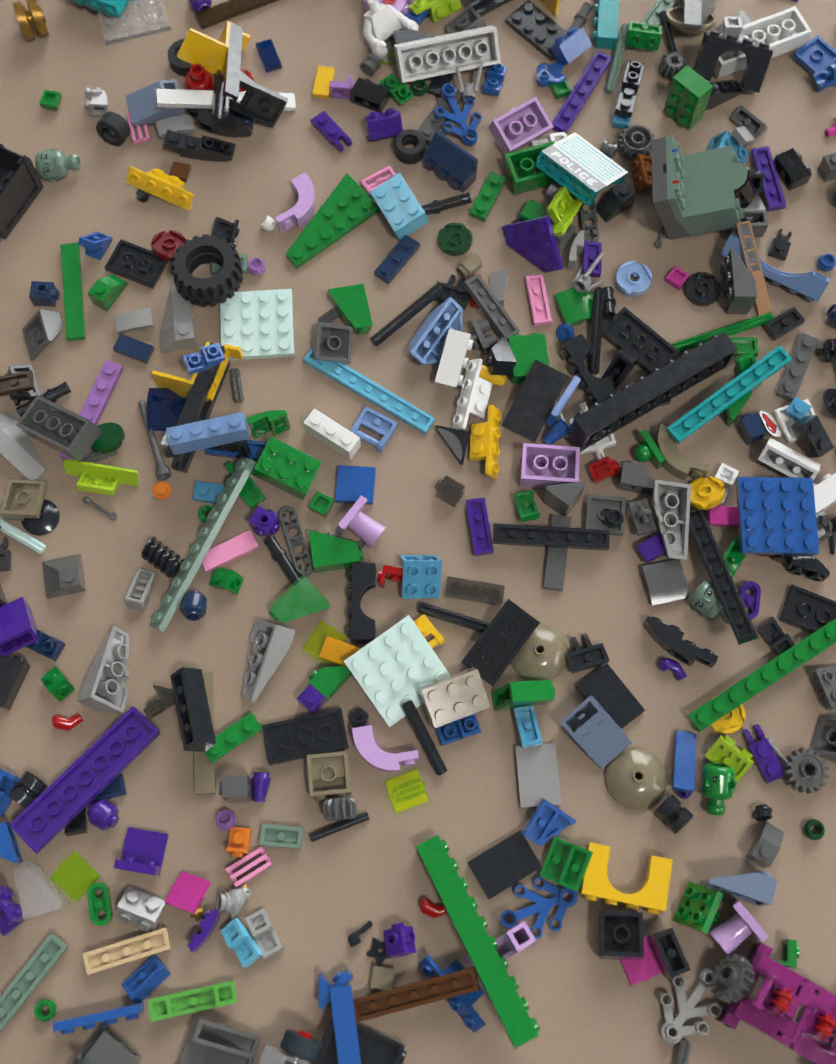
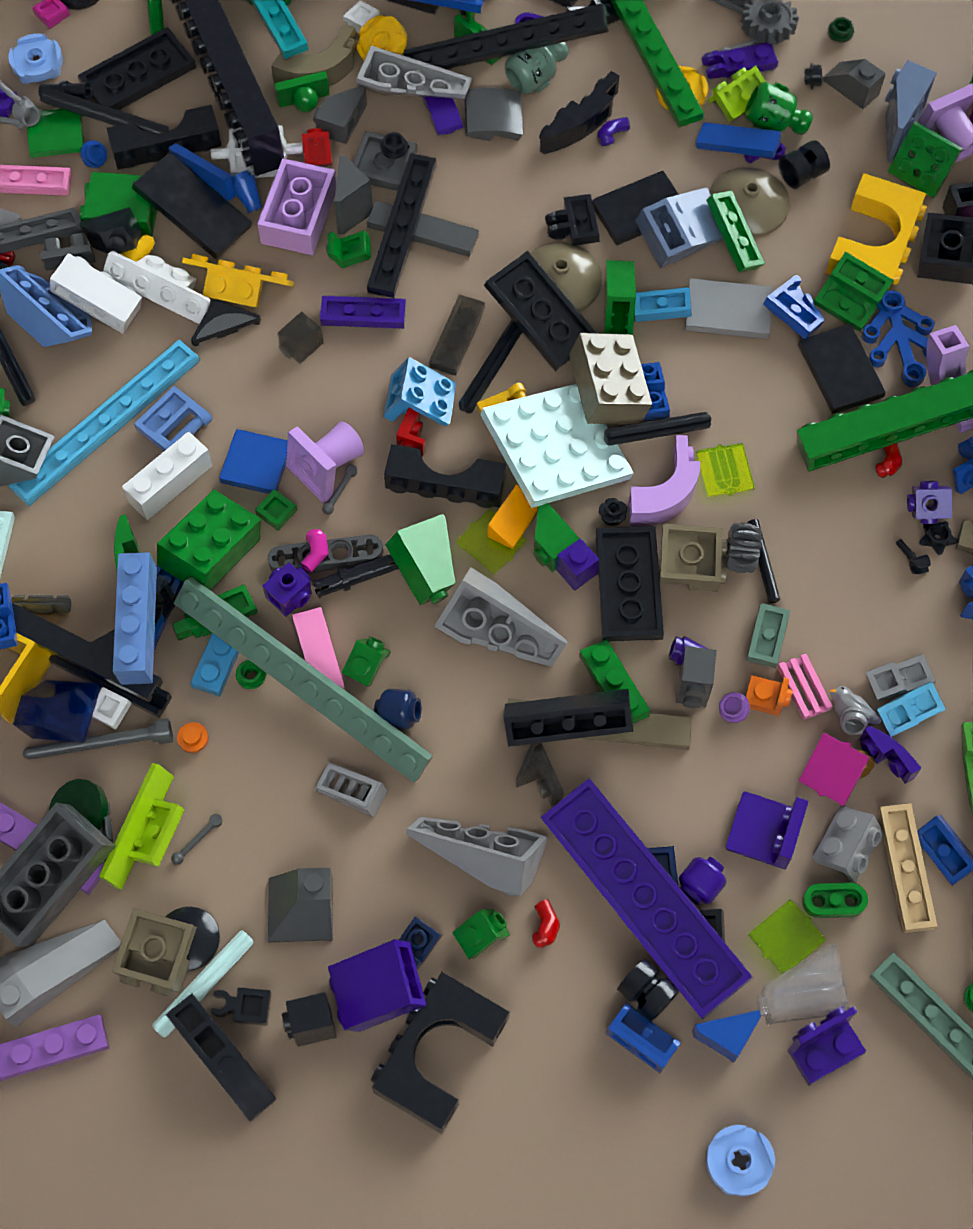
camera: 80 degrees left, 5 degrees down
black piece [142,537,185,578] -> none
green slope [309,530,364,573] -> none
black slope [601,346,641,390] -> none
dark grey hips [627,498,657,536] -> none
dark pink slope [708,506,739,528] -> none
none -> dark pink arm [300,529,328,573]
none -> green plate [706,191,765,273]

